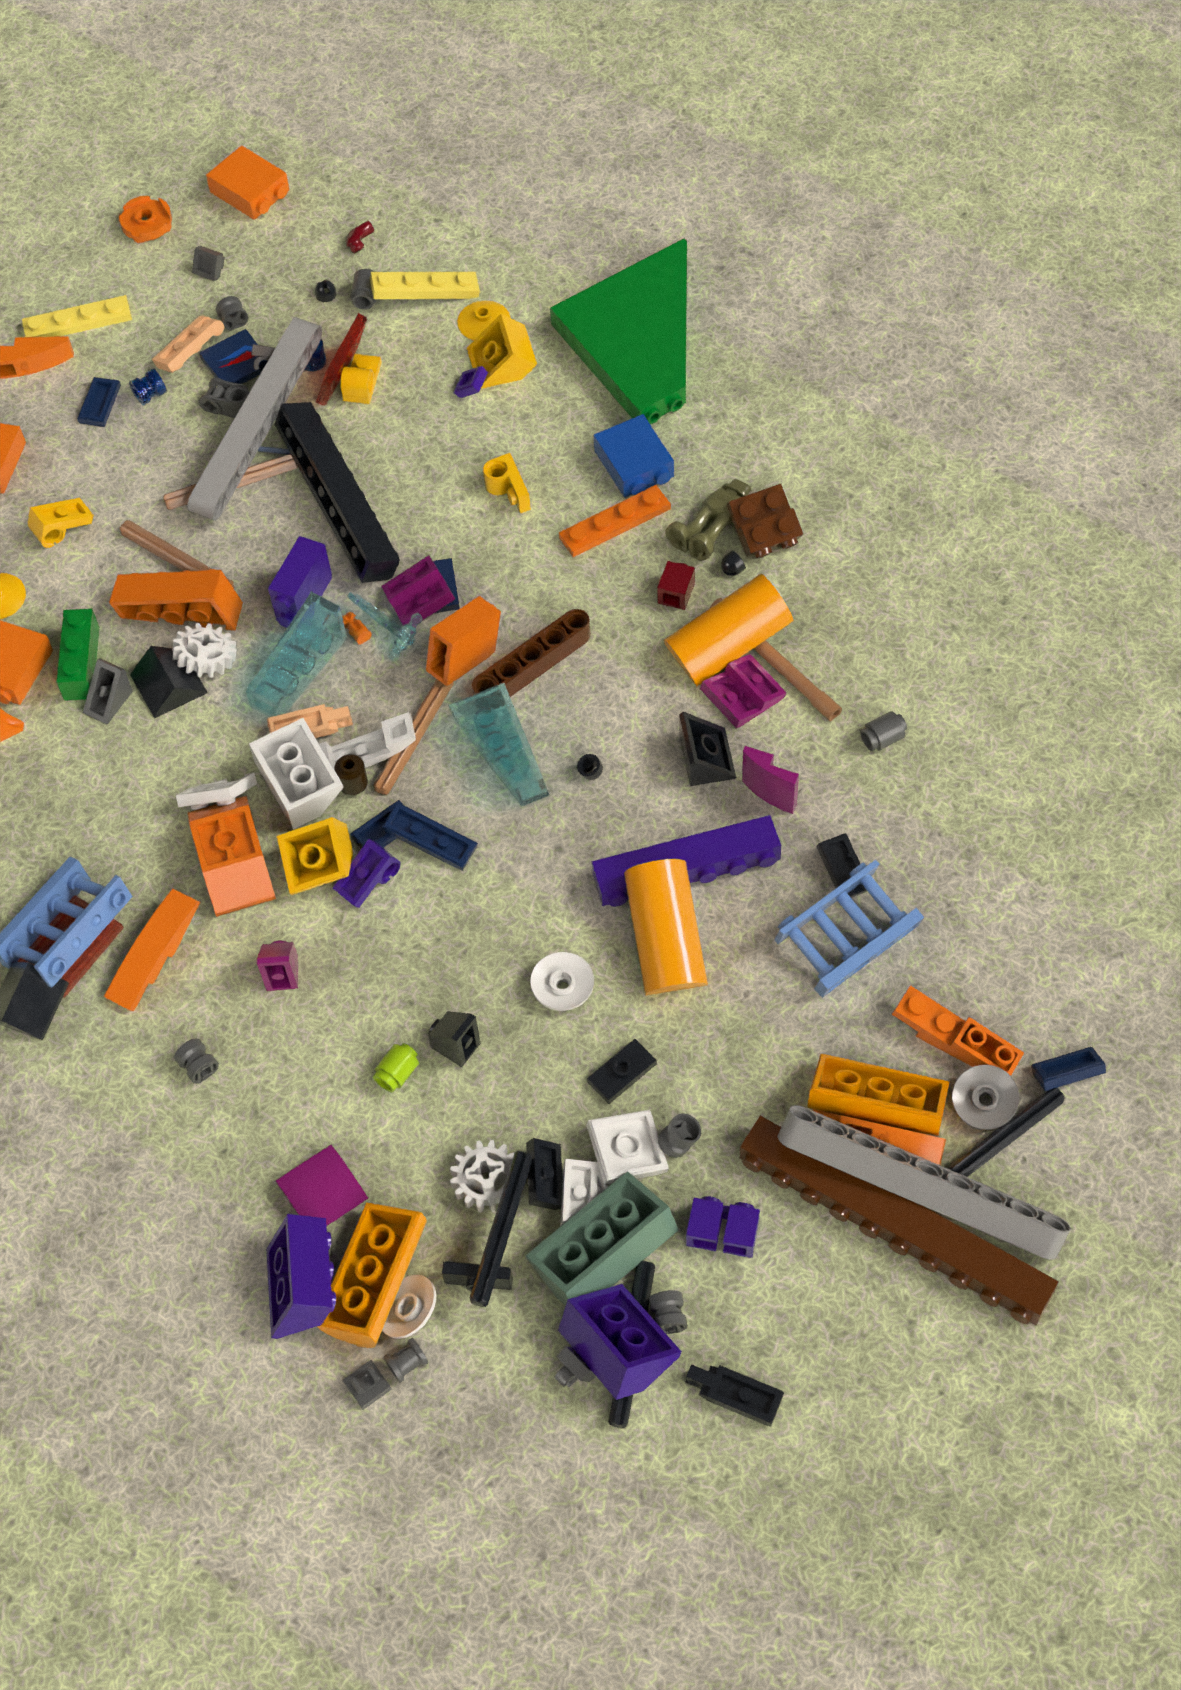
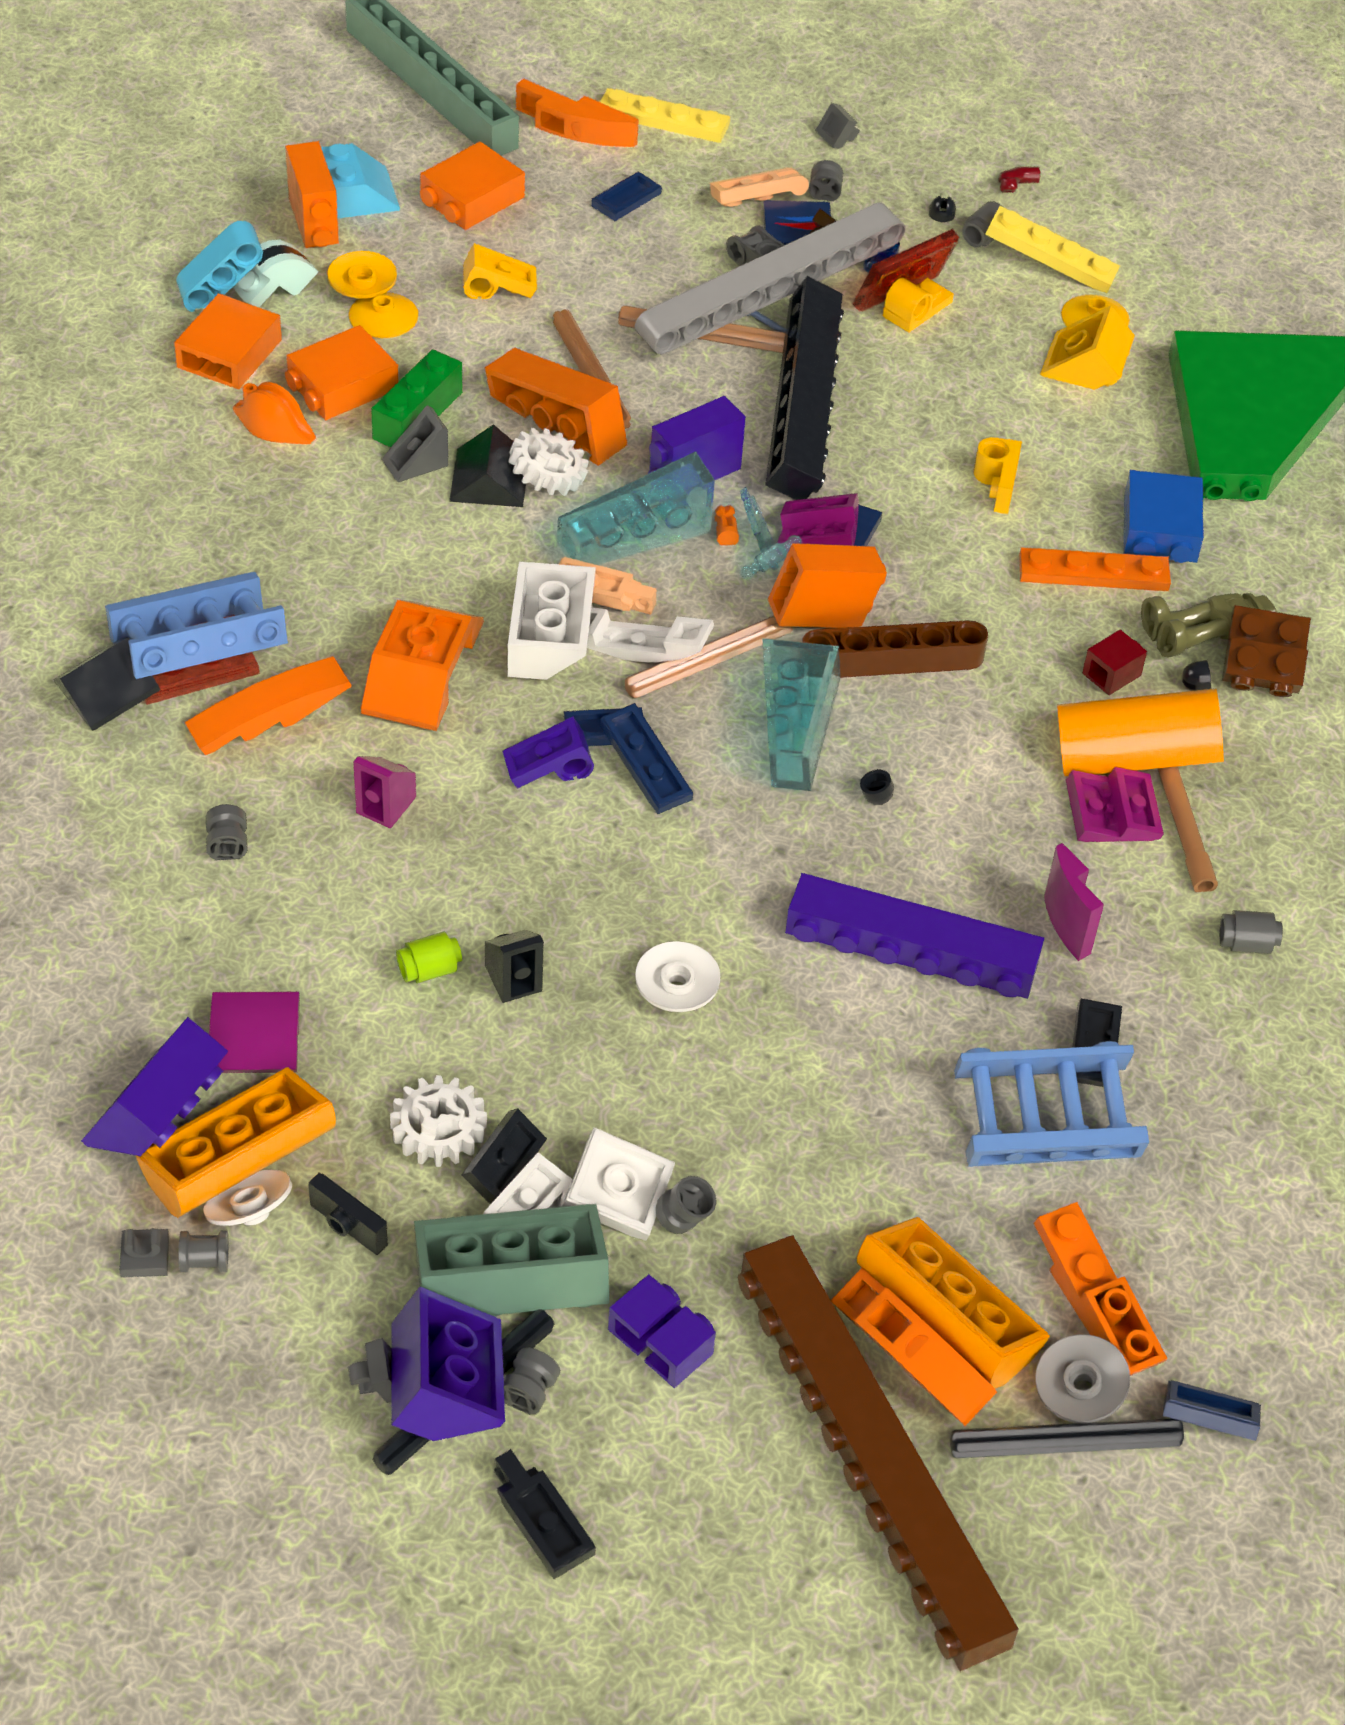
camera: 25 degrees right, 10 degrees down
orange plate [119,196,172,243] -> none
clear blue wheel [129,368,167,405] -> none
white wing [176,773,257,810] -> none
orange brick [206,145,290,220] -> none
yellow slope [277,817,353,895] -> none
dark brown brick [334,754,368,795] -> none
dark purple tile [454,366,488,398] -> none
black axle [470,1151,532,1307] -> none
black plate [587,1039,657,1104] -> none
light orange brick [624,859,708,996] -> none
black slope [679,712,737,786] -> none
light grey beam [778,1105,1071,1260] -> none

